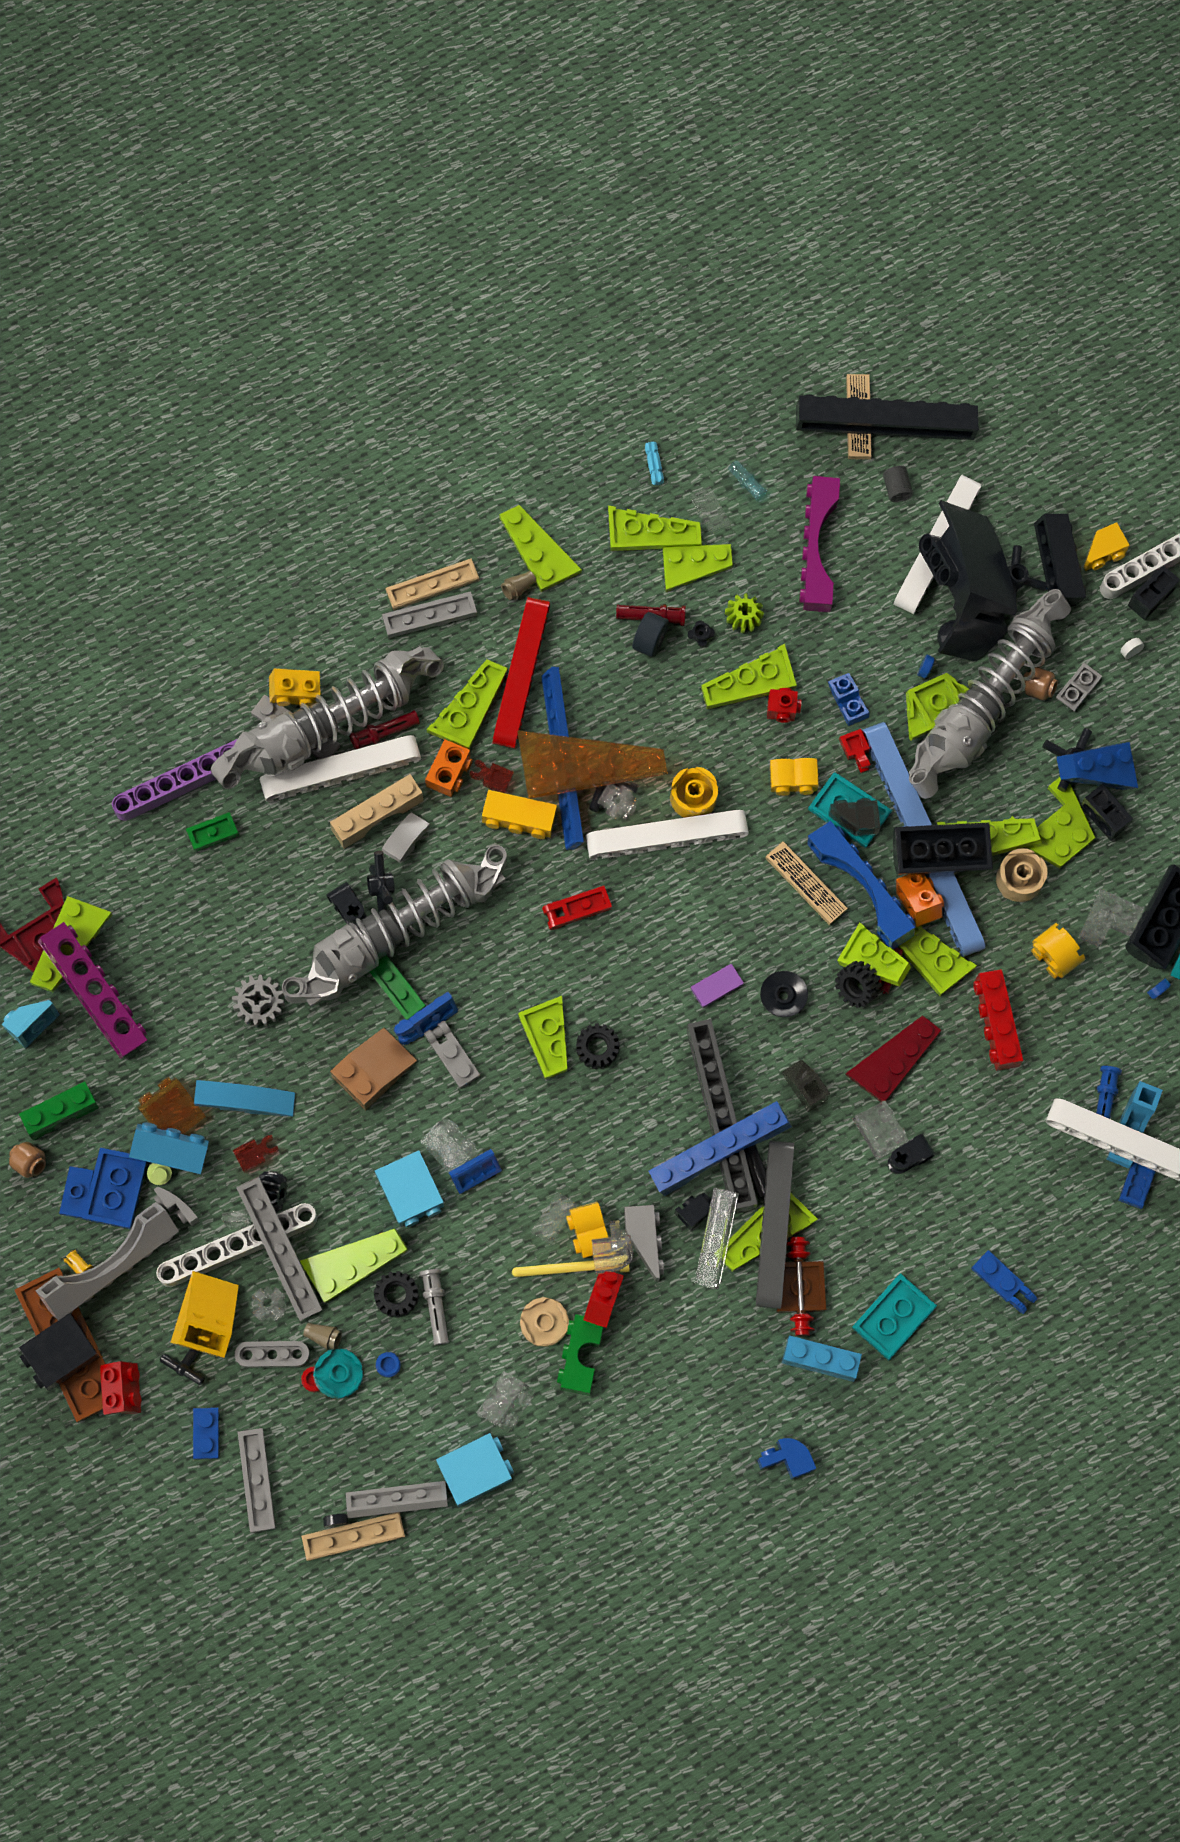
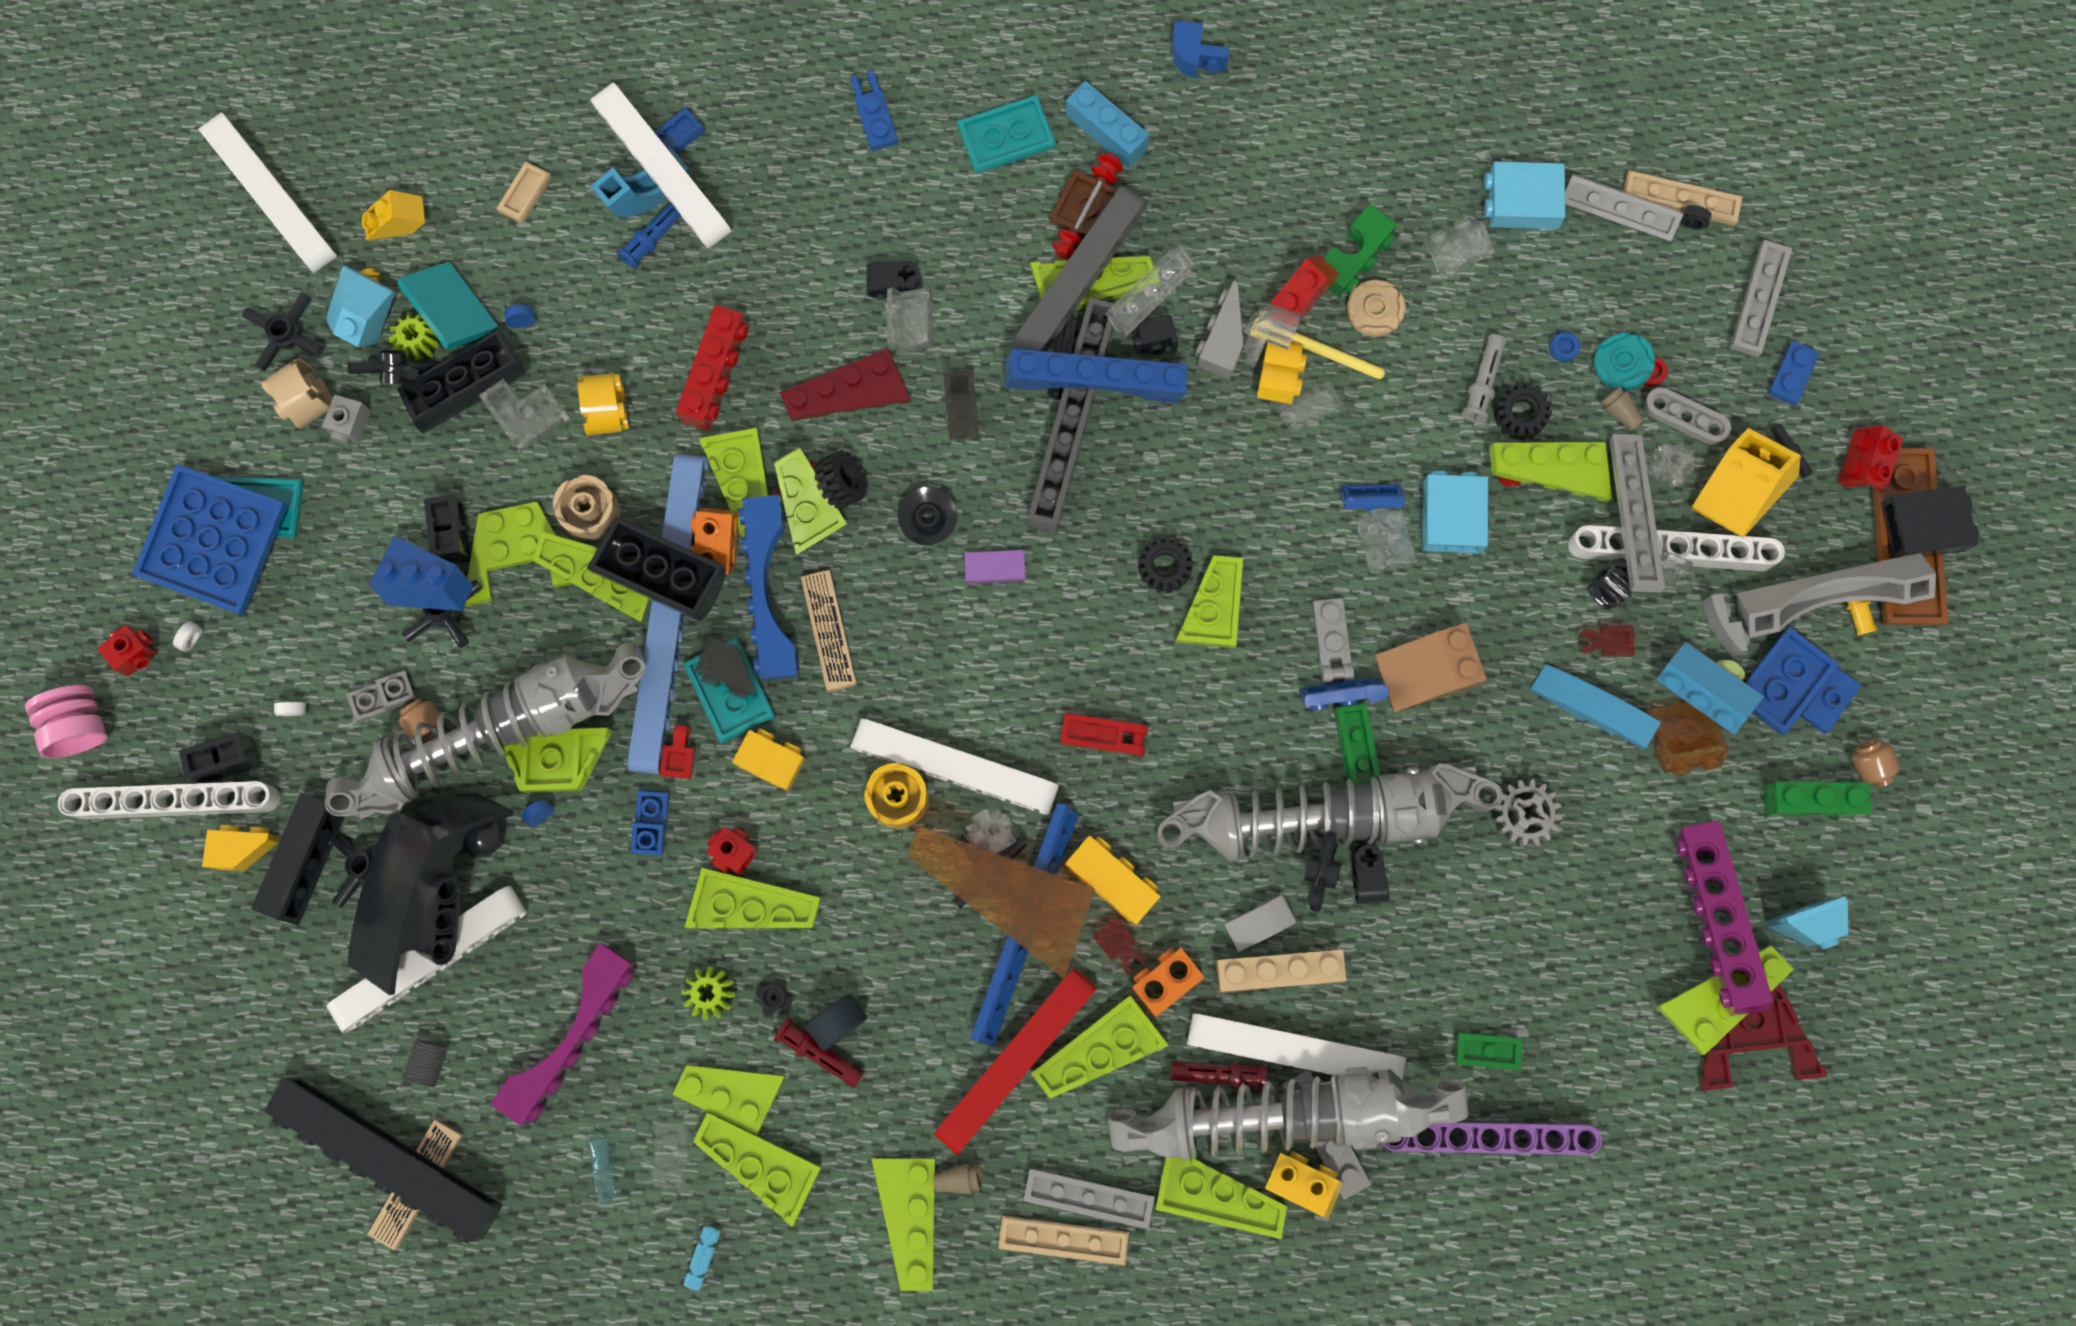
camera: 145 degrees left, 5 degrees up
none -> lime wing [1155,1157,1287,1239]

